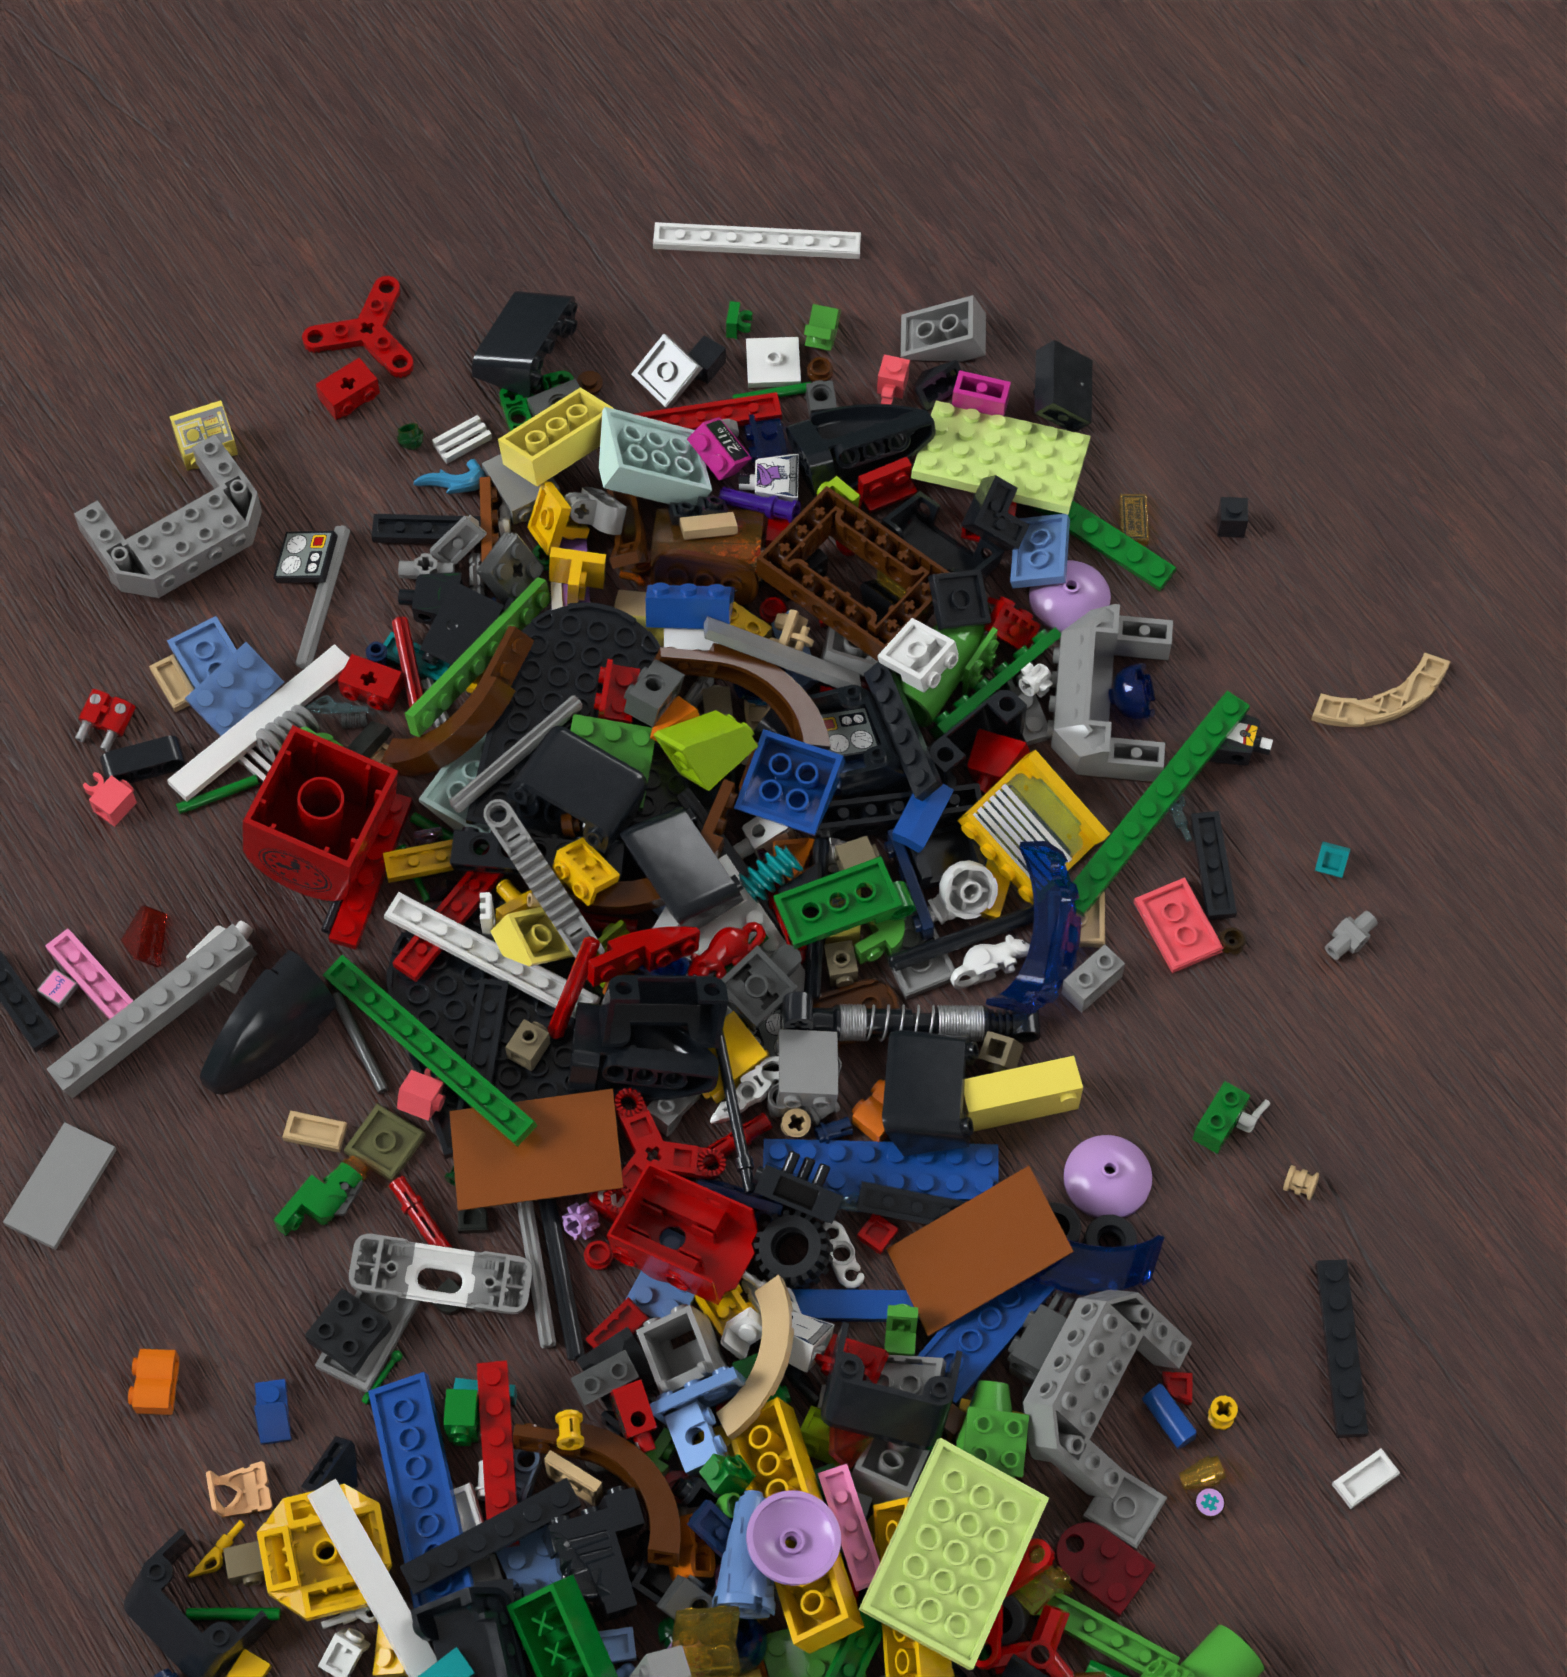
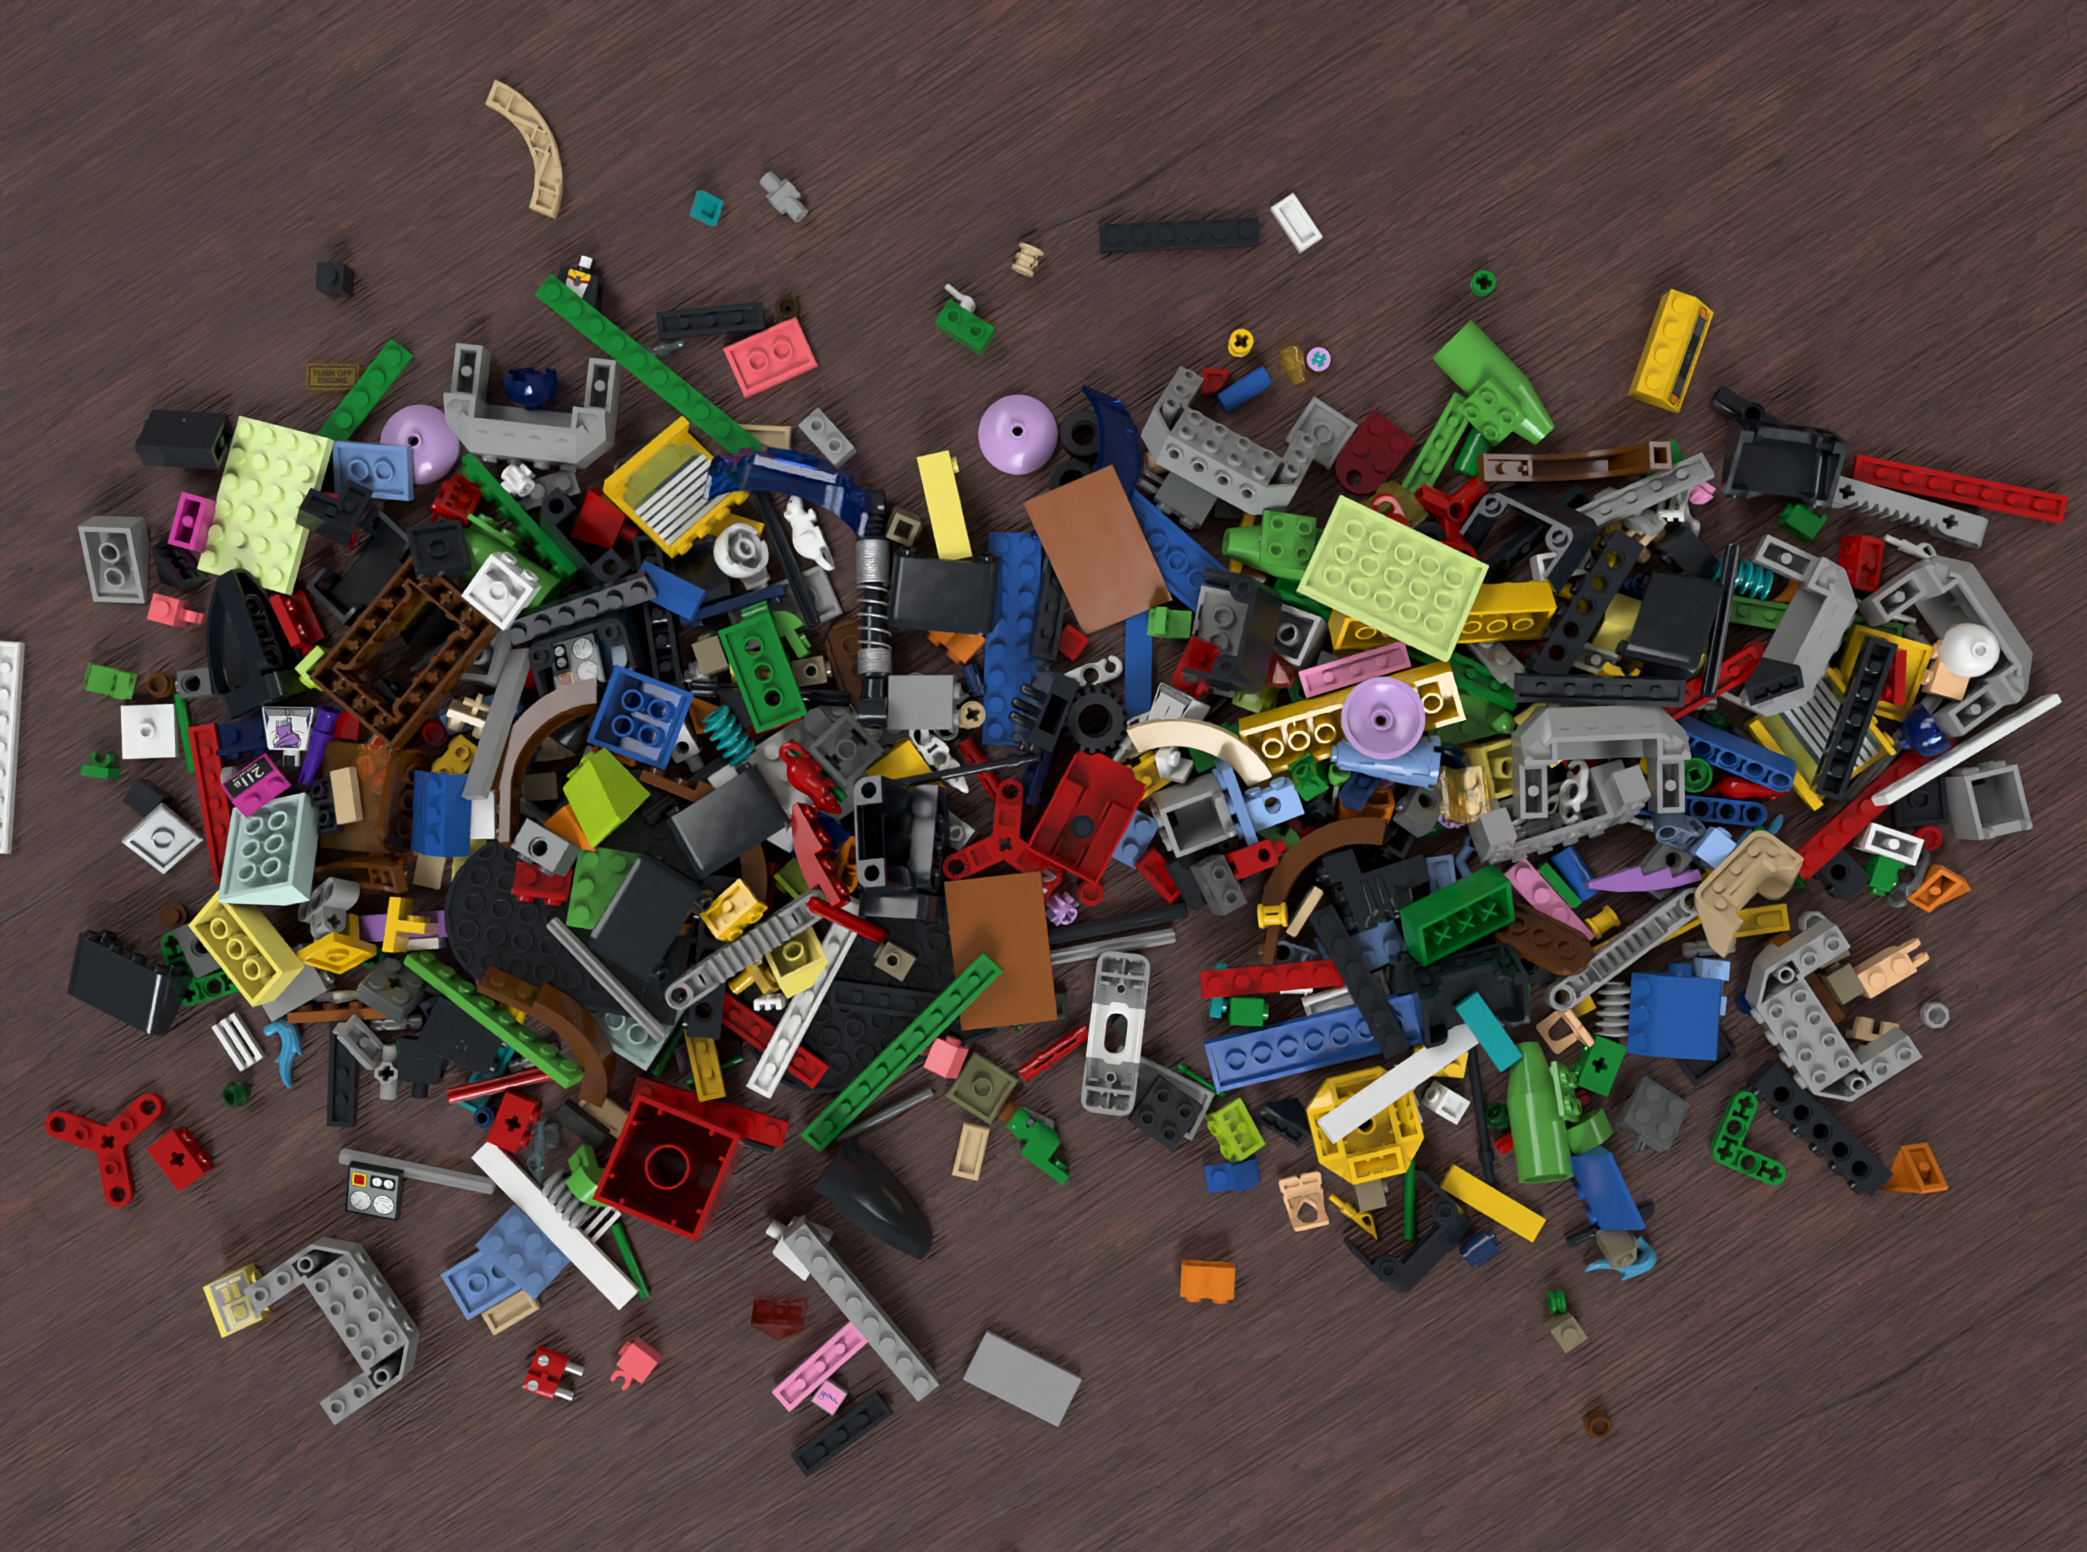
camera: 90 degrees left, 25 degrees up
black beam [100,736,186,784] -> none
none -> lime bracket [1205,1098,1266,1162]

